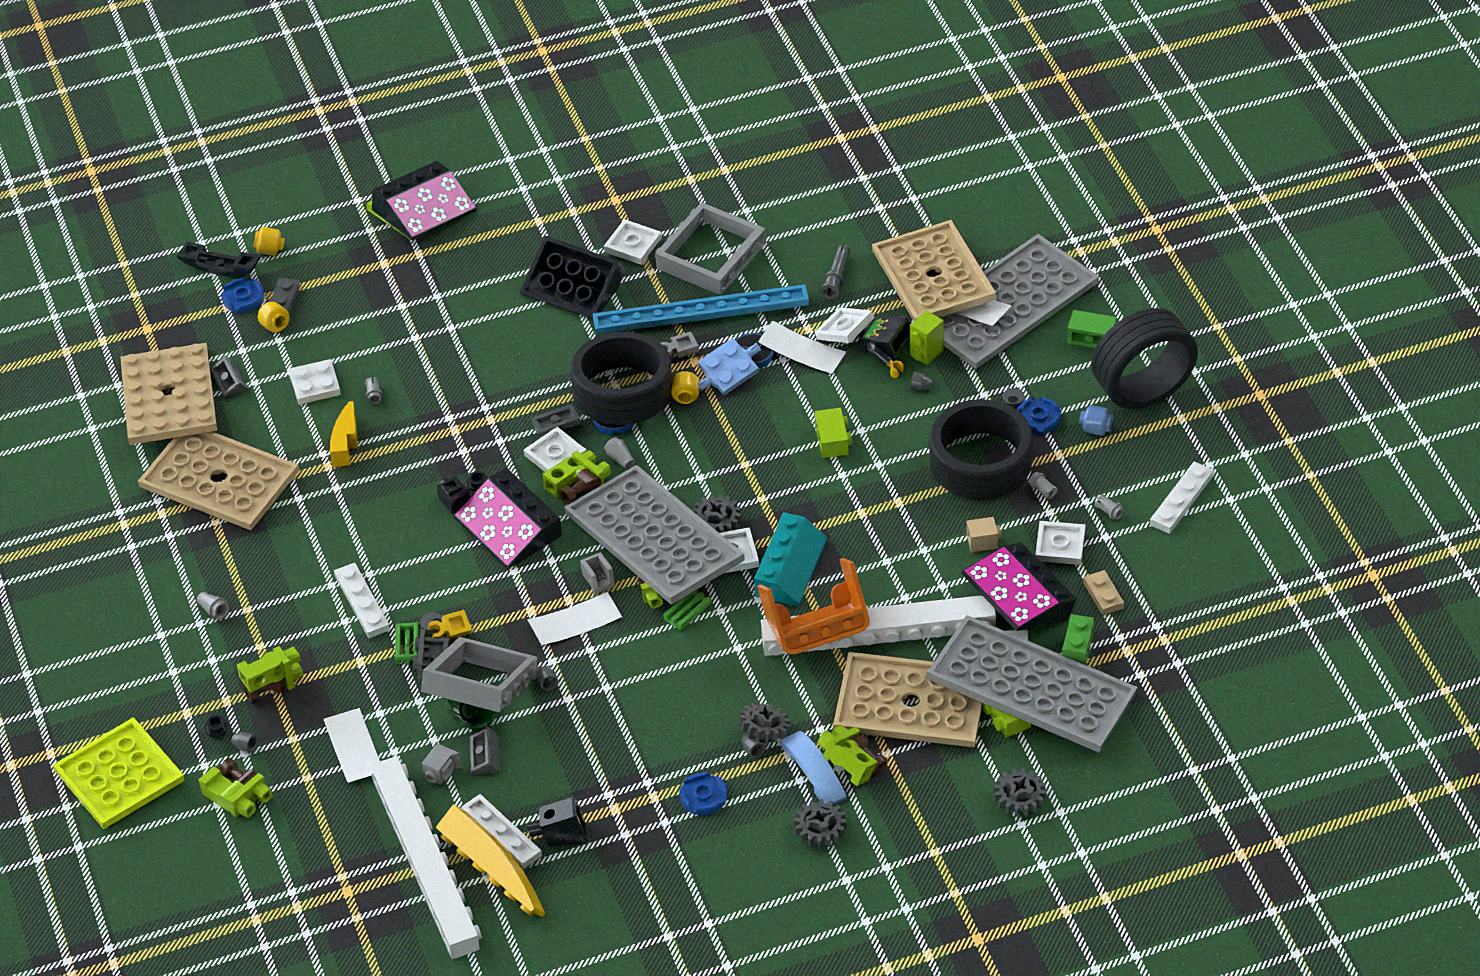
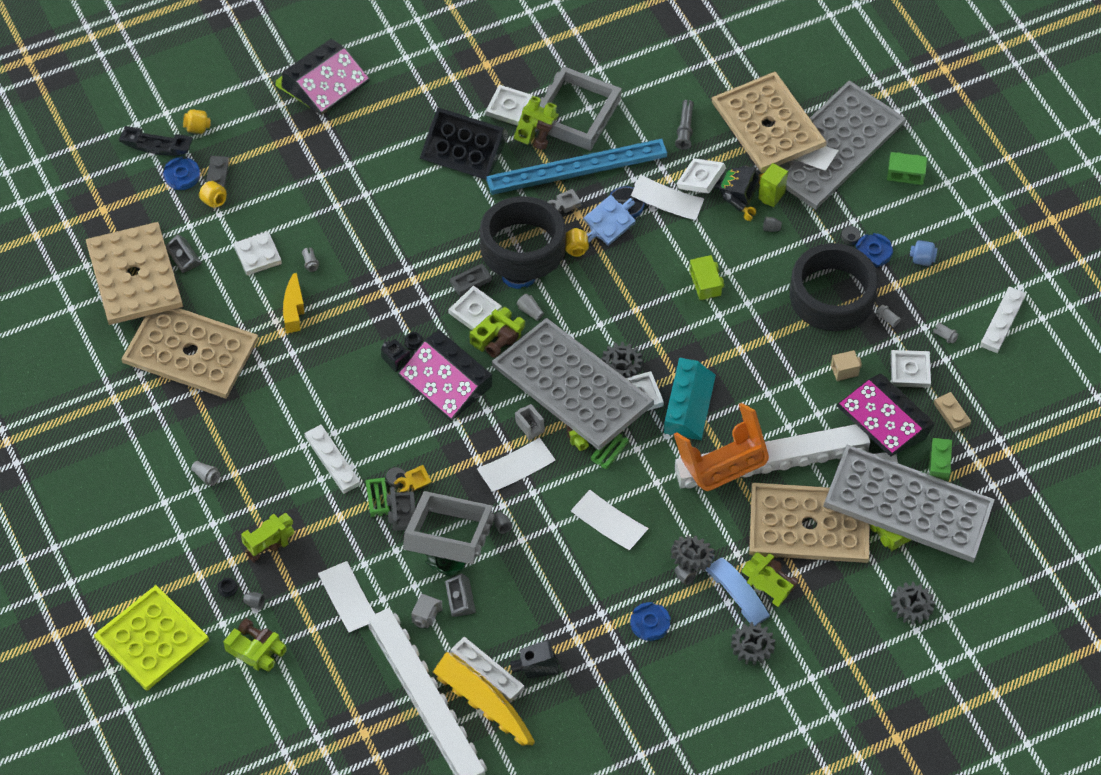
camera: 10 degrees left, 10 degrees up
black tyre [1091,308,1198,409] -> none
none -> lime hips [513,96,559,150]
none -> white sticker [571,490,649,550]

